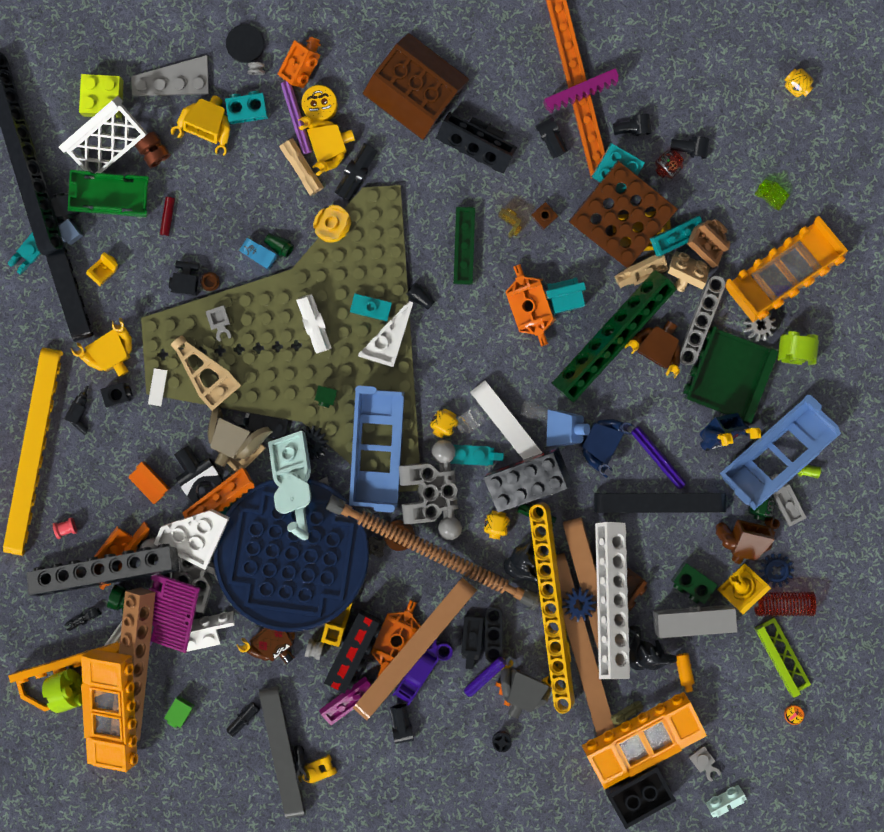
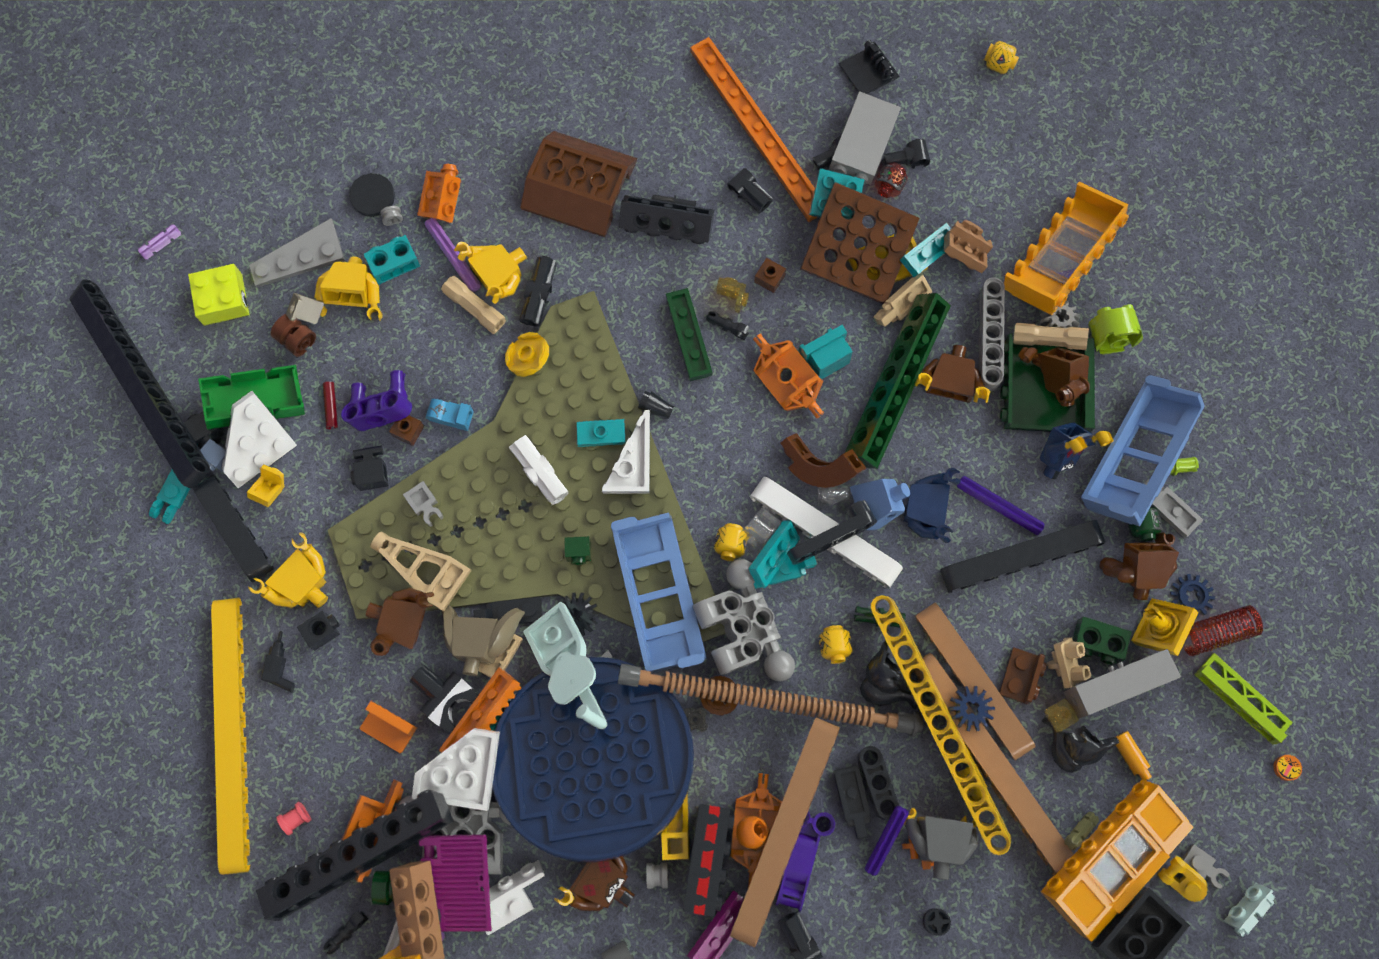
camera: 20 degrees left, 15 degrees down
white fence [59,96,148,179] -> none
white sticker [148,368,167,406] -> none
reddish brown plate [200,272,220,291] -> none
dark green cone [264,233,294,258] -> none
yellow head [301,85,338,121] -> none
black brick [483,447,573,513] -> none
magenta gear [543,68,619,114] -> none
white brick [595,522,630,679] -> none
tan plate [668,251,710,292] -> none
clear neon green bracket [755,179,790,211] -> none
none -> medium lavender axle [138,224,181,259]
none -> white plate [222,391,297,488]
none -> bracket [286,293,324,324]
none -> dark purple piece [341,370,412,431]
none -> reddish brown torso [365,588,434,656]
none -> reddish brown plate [389,415,424,446]
none -> black piece [706,311,749,340]
none -> orange piece [736,816,769,849]
none -> teal plate [748,520,800,588]
none -> reddish brown arch [780,433,867,488]
none -> black beam [787,500,877,565]
none -> light grey panel [829,91,901,185]
none -> black hinge [839,40,900,94]
none -> tan axle [1014,323,1089,350]
none -> reddish brown torso [1018,347,1090,406]
none -> clear yellow bracket [1044,698,1079,732]
none -> tan hips [1047,637,1091,688]
none -> yellow plate [1158,856,1207,902]

